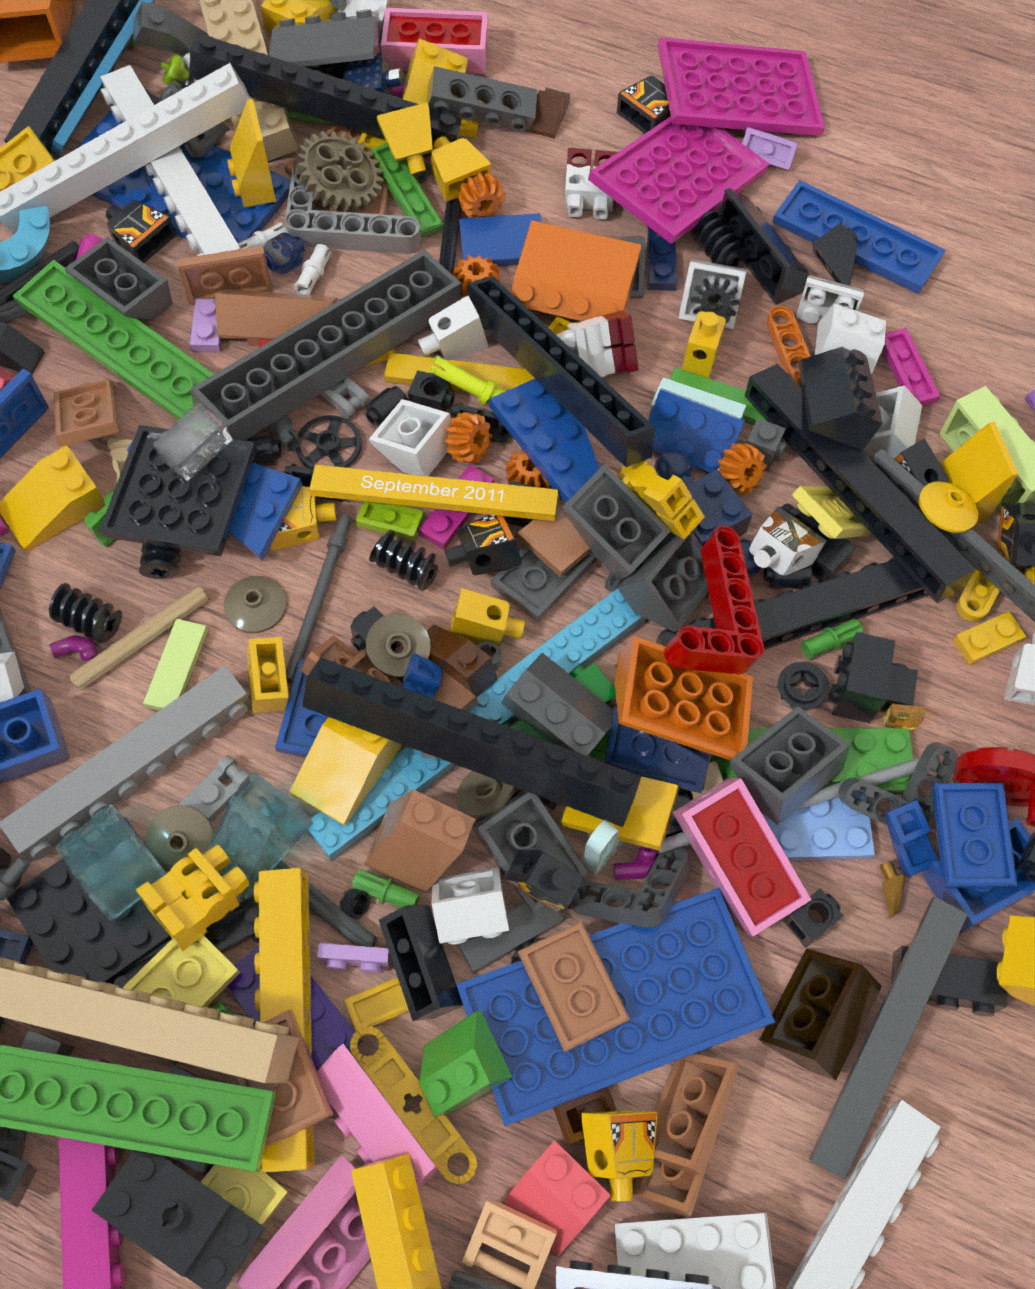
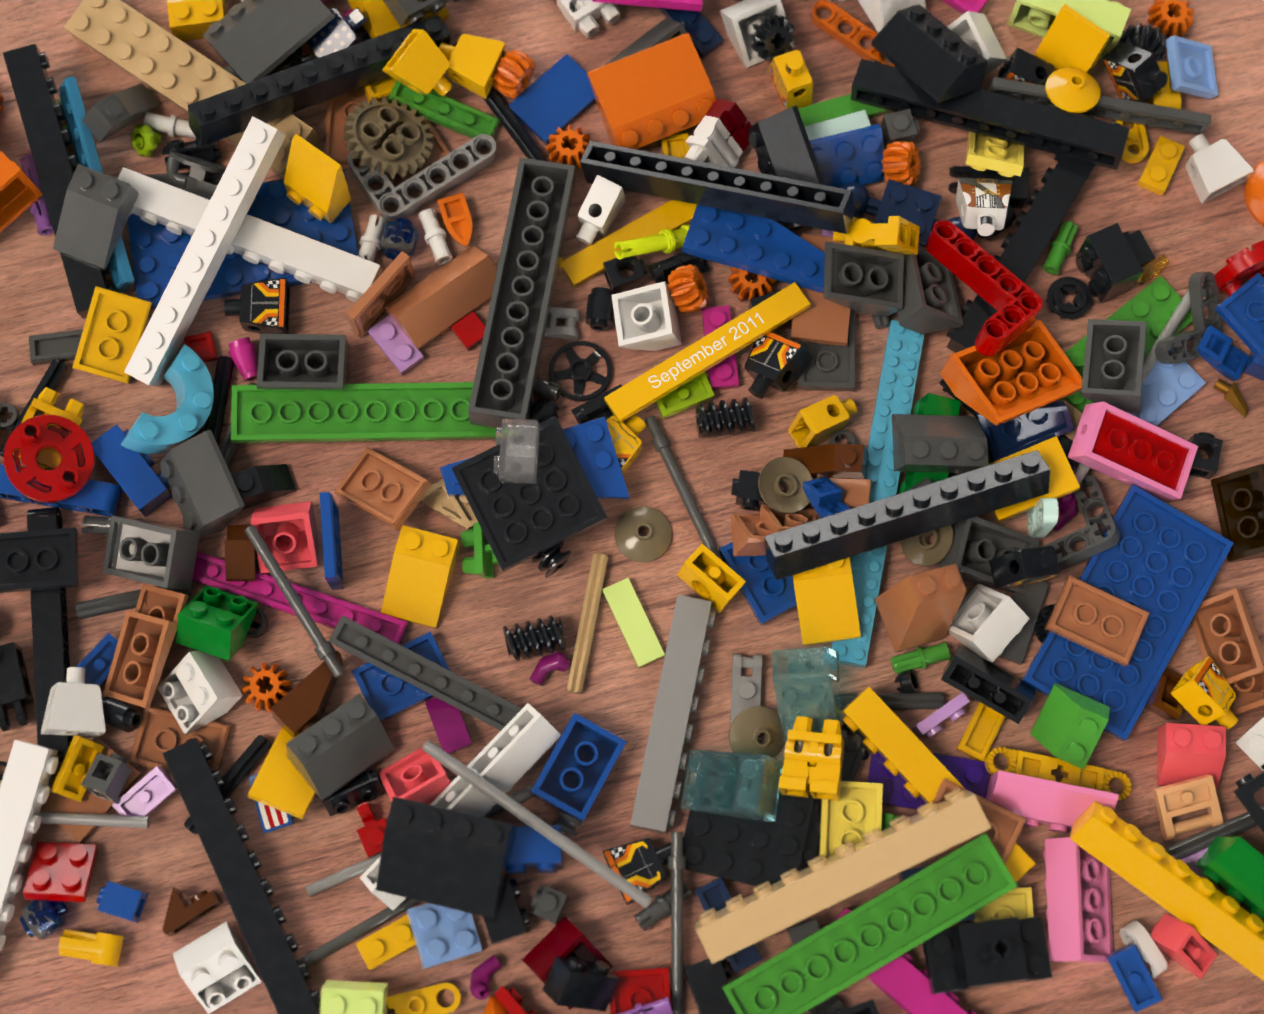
camera: 40 degrees left, 10 degrees up
none -> dark grey slope [53,164,139,270]
none -> red tile [184,331,218,363]
none -> orange plate [437,192,473,246]
none -> black slope [748,106,825,232]

